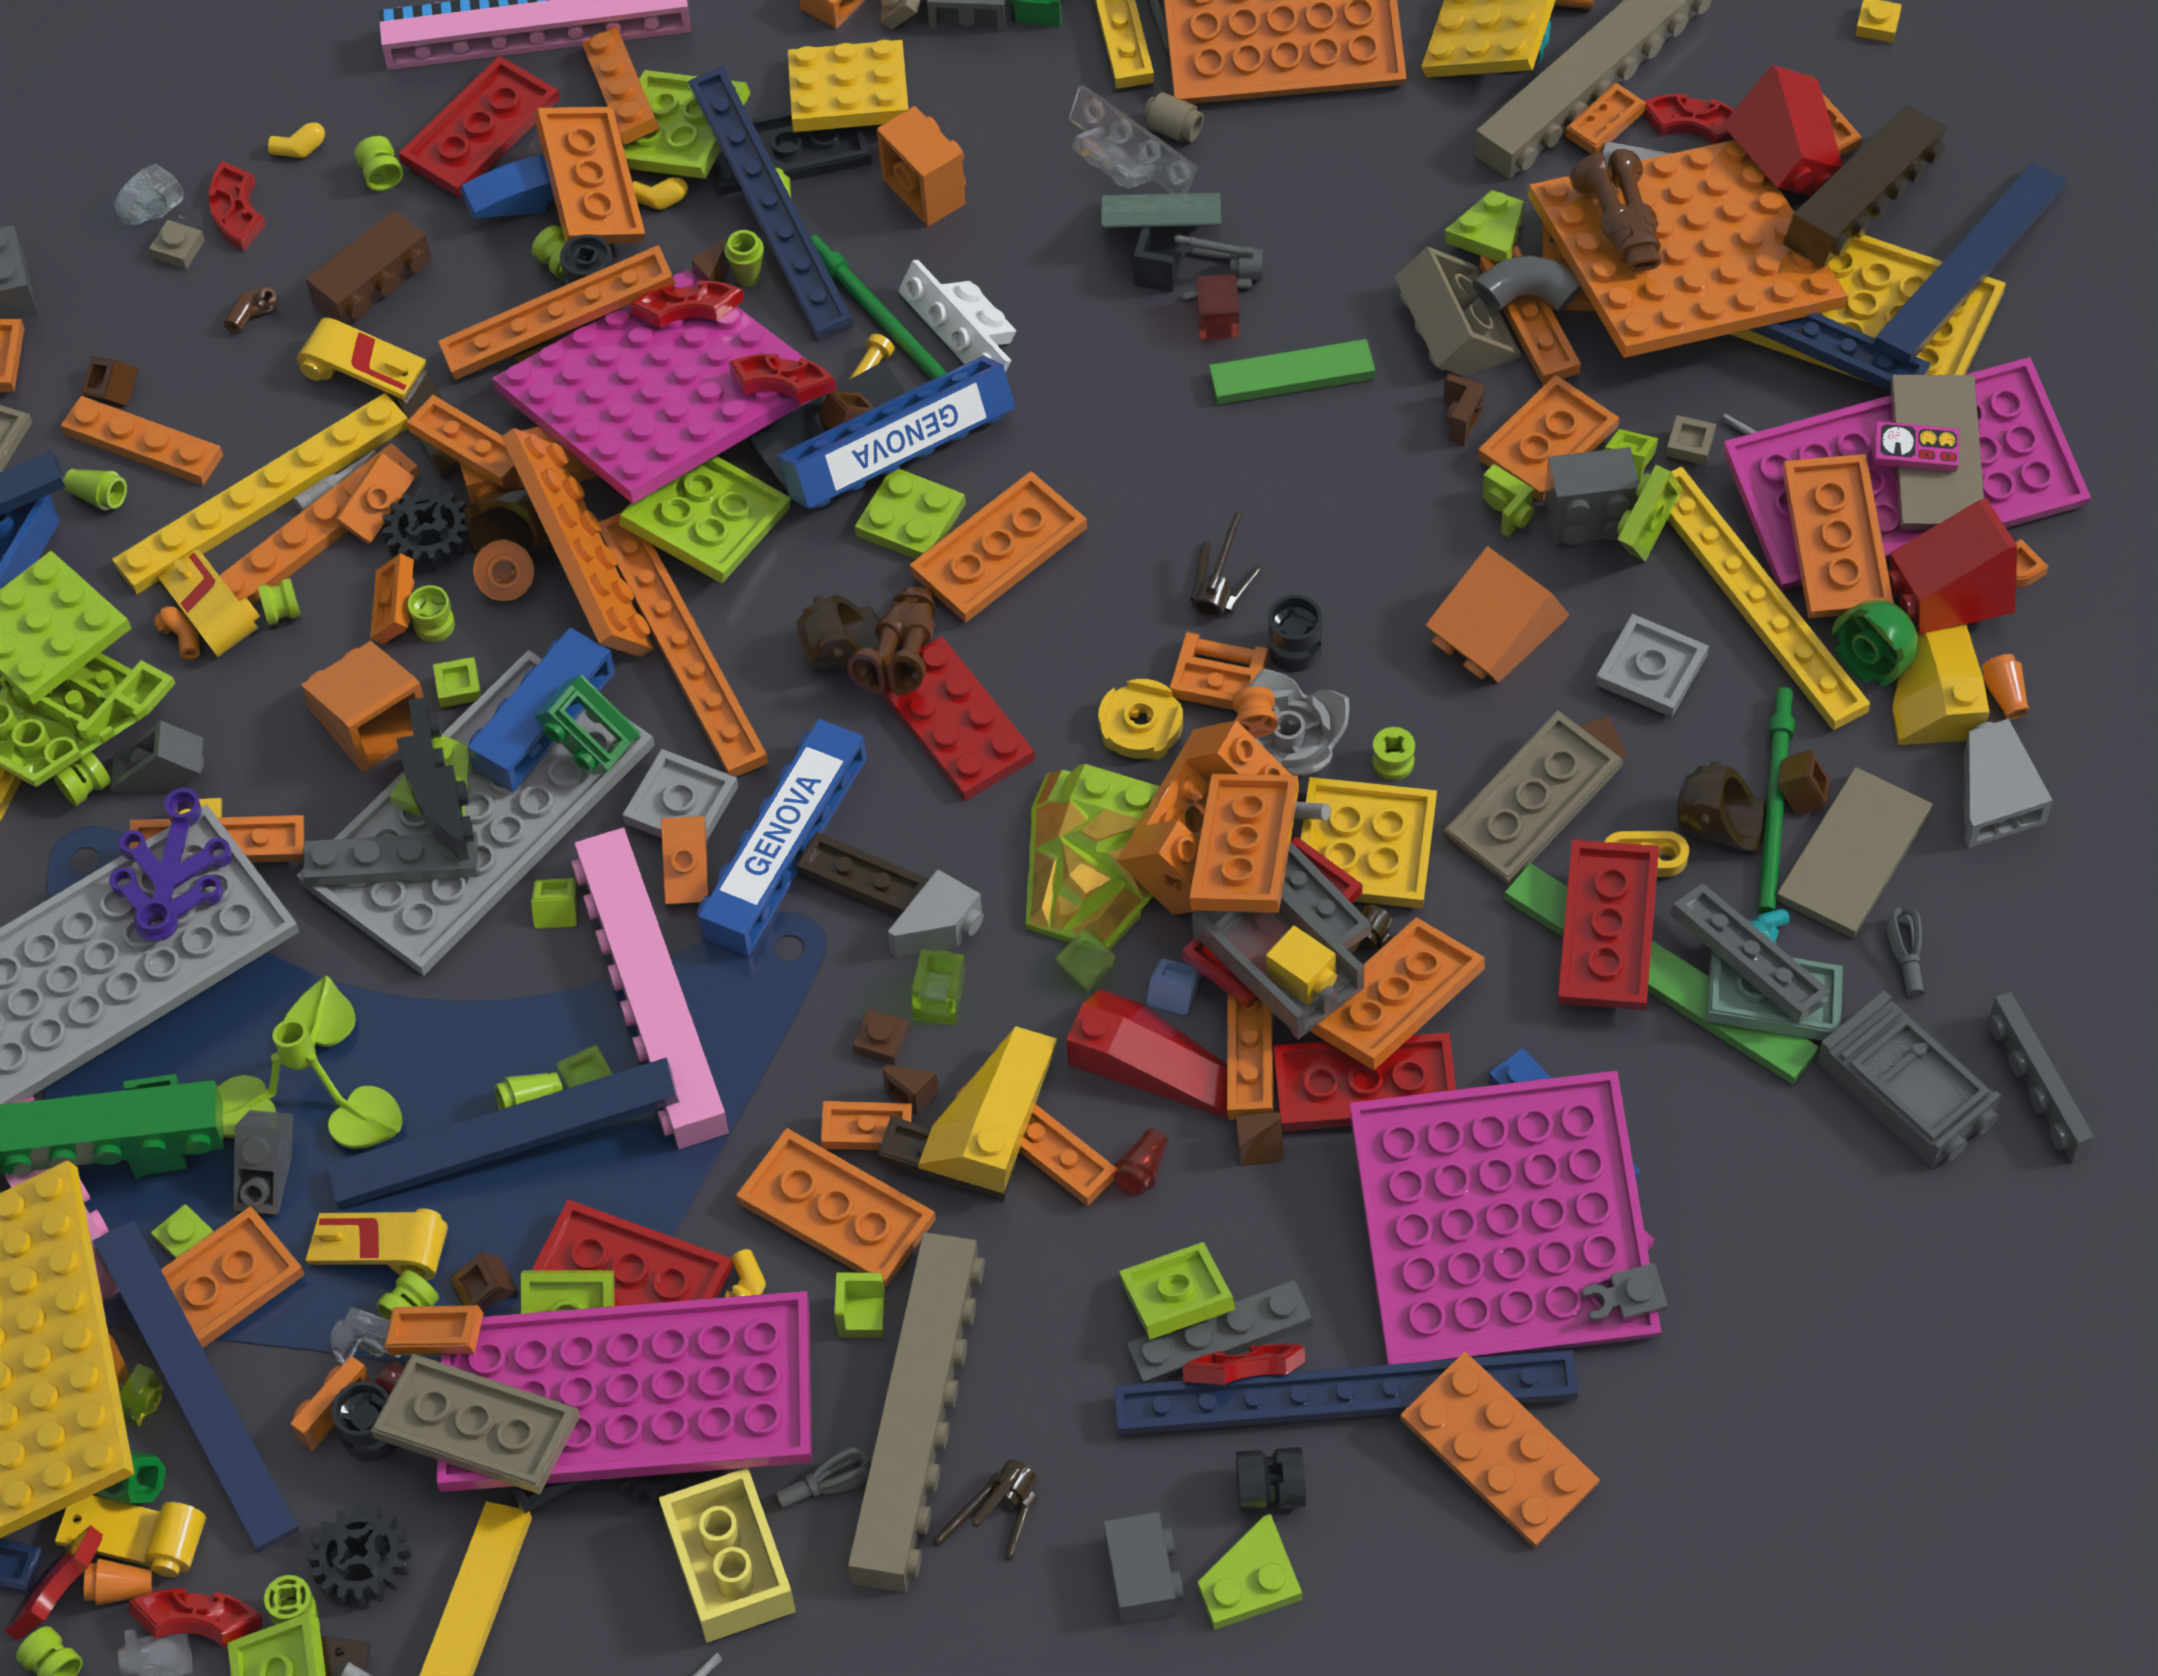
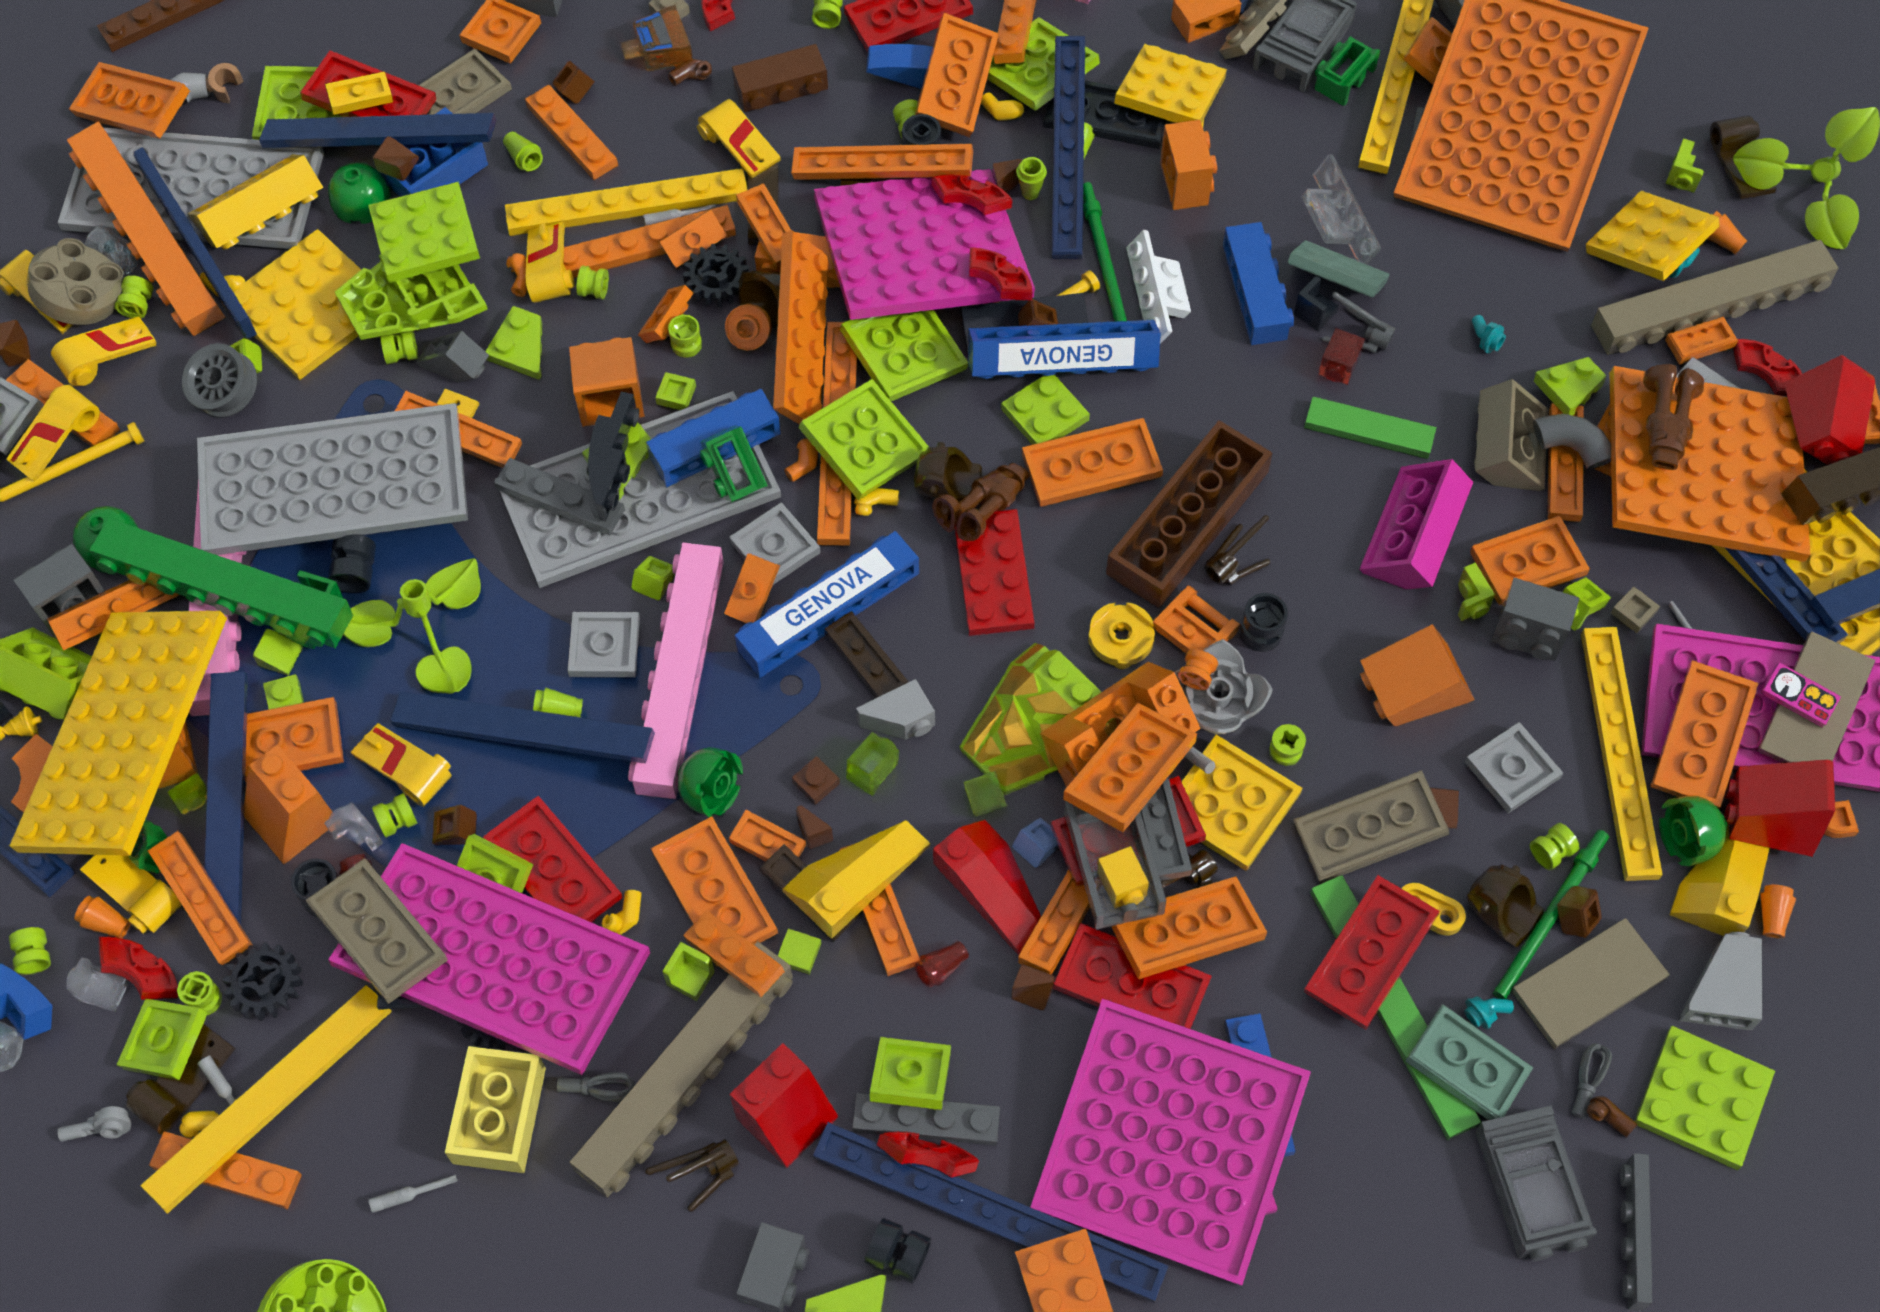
camera: 25 degrees right, 5 degrees up
red tile [4,1525,103,1641] -> none
dark purple plant [109,788,232,942] -> none
dark grey slope [233,1110,293,1215] -> none
orange plate [290,1356,371,1452] -> none
orange tile [384,1305,484,1355] -> none
clear neon green plate [556,1045,612,1088] -> none
dark tan brick [1143,92,1204,142] -> none
reddish brown bracket [1443,374,1485,446] -> none
dark grey plate [1581,1263,1668,1323] -> none
lime plate [1617,465,1683,562] -> none
dark grey plate [1670,883,1831,1024] -> none
none -> orange plate [148,831,253,965]
none -> orange slope [244,744,339,864]
none -> lime slope [253,629,303,676]
none -> black wheel [328,534,376,593]
none -> lime wing [485,306,542,380]
none -> light grey plate [568,612,640,677]
none -> clear orange torso [620,5,693,71]
none -> green cylinder [678,747,743,817]
none -> orange plate [683,910,785,998]
none -> red slope [729,1043,838,1168]
none -> lime tile [778,929,822,975]
none -> orange arm [784,438,819,483]
none -> lime plate [798,379,929,500]
none -> yellow arm [854,488,900,516]
none -> reddish brown brick [1106,420,1273,609]
none -> blue brick [1223,222,1294,345]
none -> dark pink slope [1359,459,1473,589]
none -> teal plate [1471,315,1506,353]
none -> lime wheel [1529,823,1580,870]
none -> reddish brown arm [1587,1096,1638,1138]
none -> lime plate [1635,1026,1775,1170]

